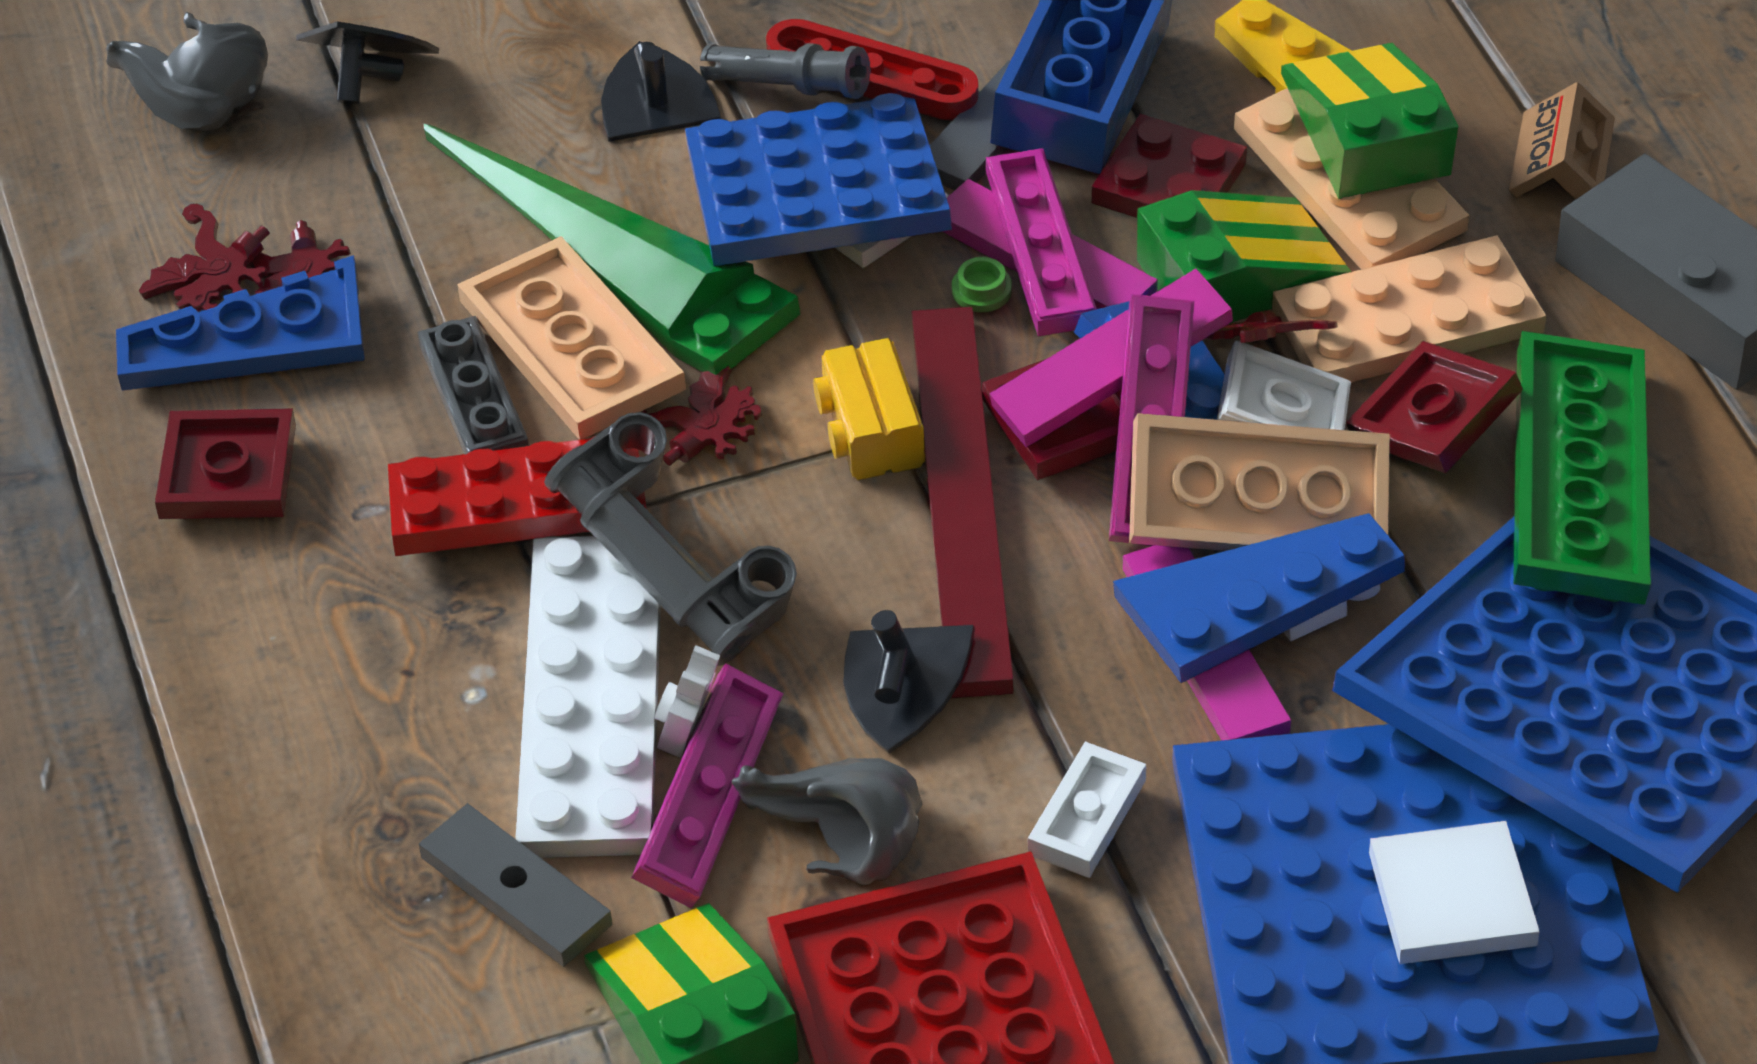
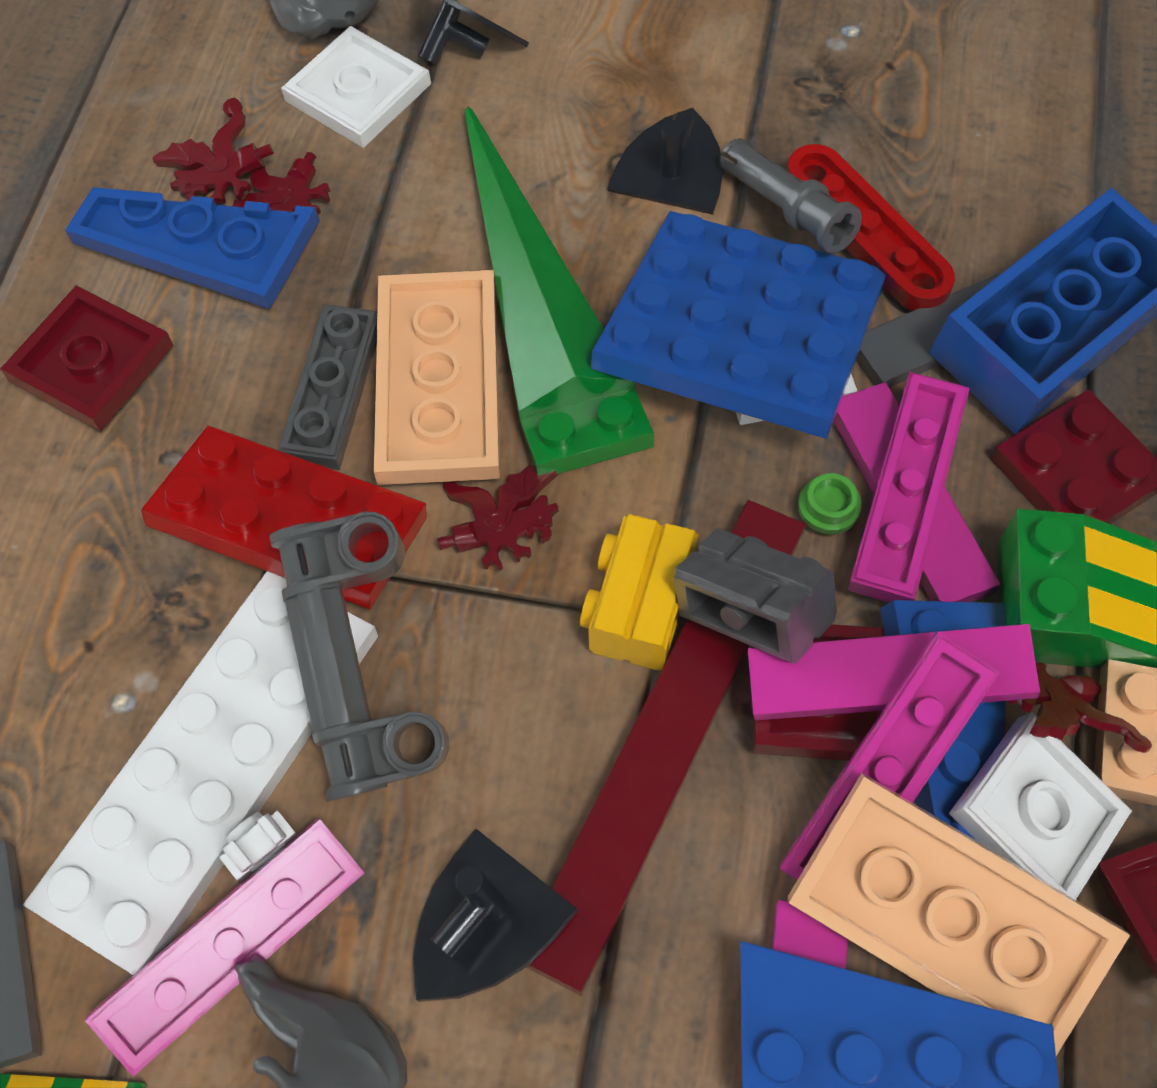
camera: 30 degrees right, 15 degrees up
none -> white tile [281,26,431,148]
none -> flat silver brick [673,528,837,664]

